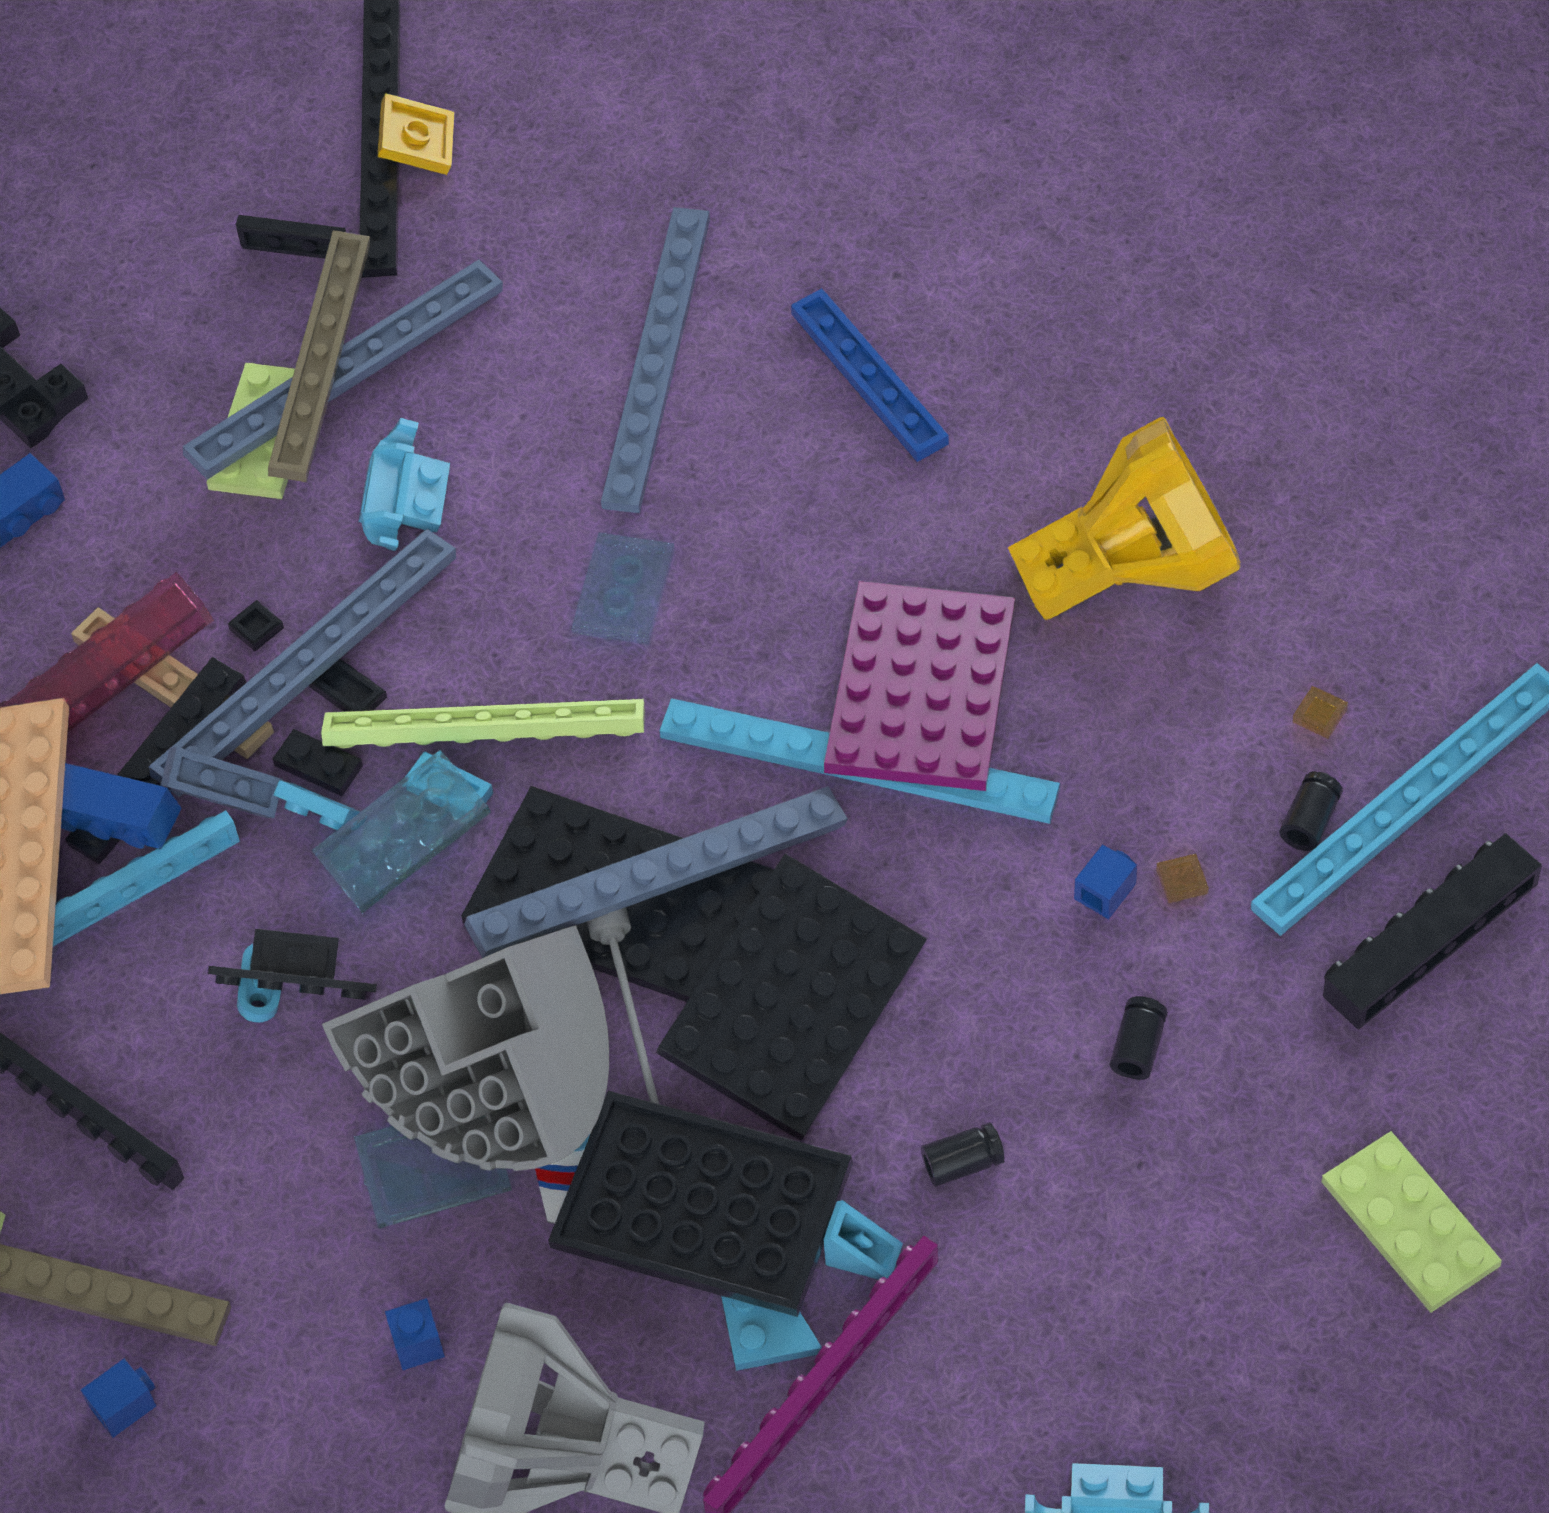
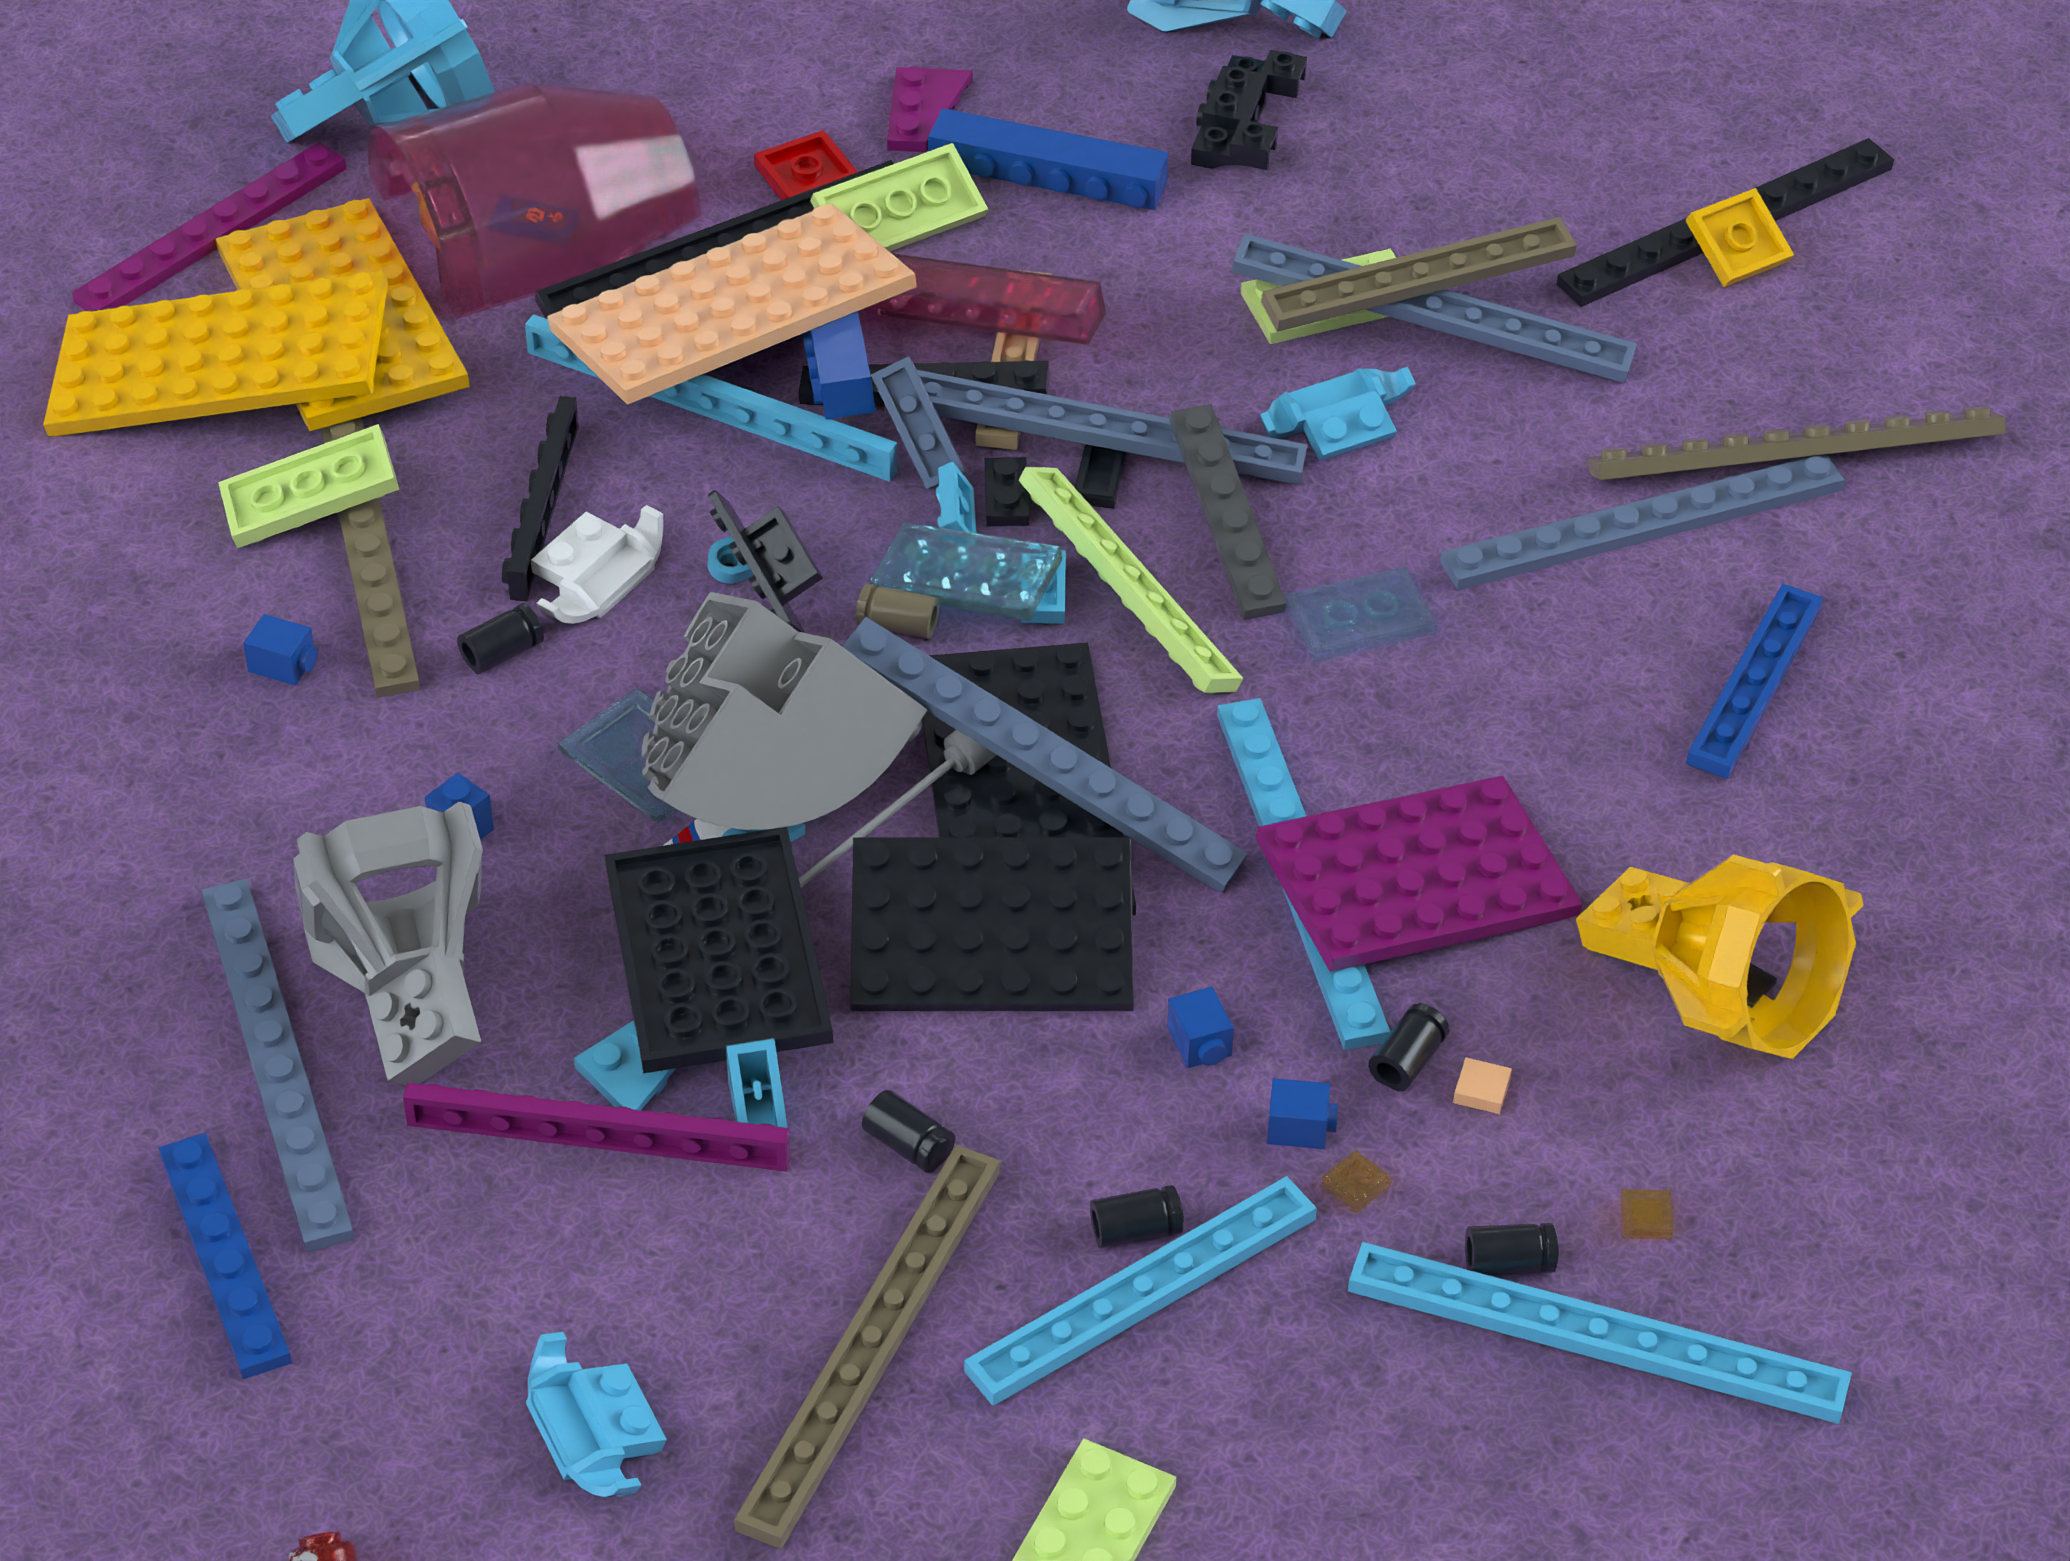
camera: 55 degrees right, 10 degrees down
black tile [227,600,284,651] -> none
black tile [235,215,346,259] -> none
black brick [1323,833,1542,1030] -> none
none -> black piece [457,603,544,674]
none -> white plate [531,505,663,624]
none -> dark tan plate [734,1144,1000,1550]
none -> dark tan piece [856,583,939,639]
none -> medium azure plate [964,1176,1317,1406]
none -> blue brick [1167,986,1234,1068]
none -> dark grey plate [1170,404,1287,620]
none -> black piece [1368,1003,1450,1092]
none -> light nougat tile [1453,1057,1512,1114]
none -> dark tan plate [1588,406,2006,480]

